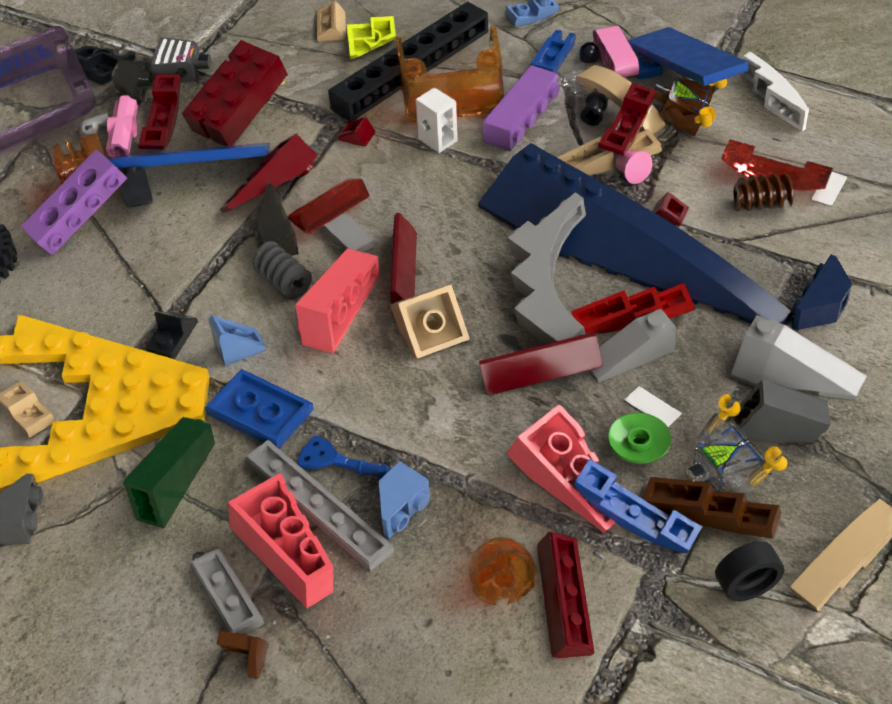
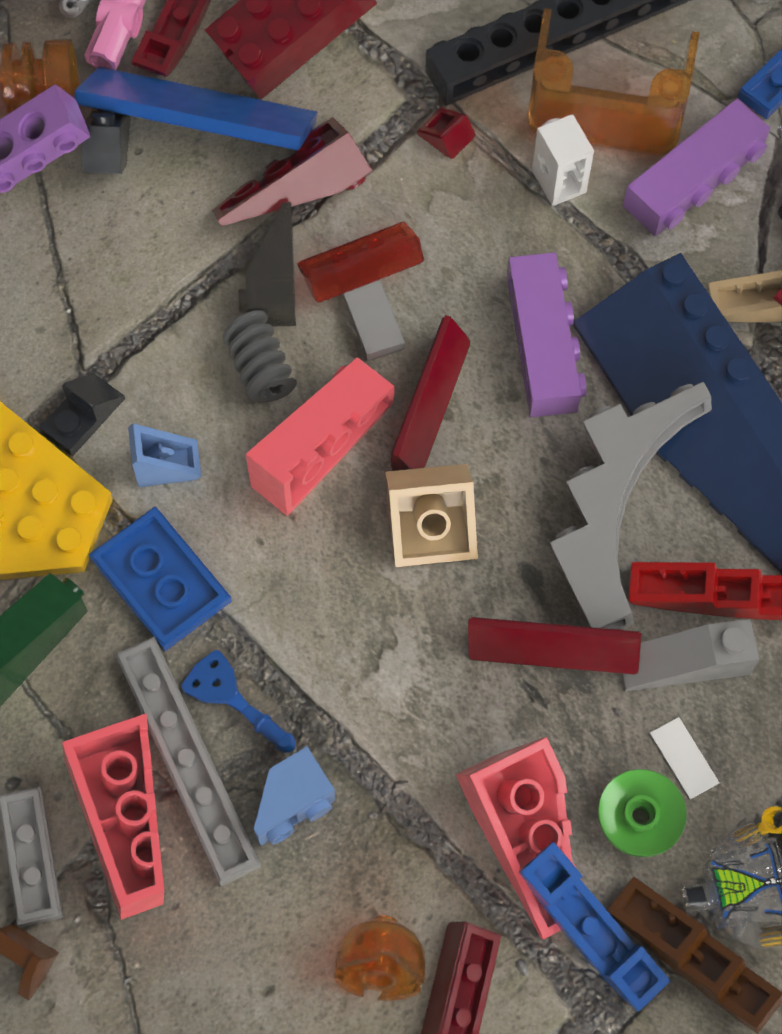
camera: 15 degrees right, 20 degrees up
none -> medium lavender brick [507,252,587,418]

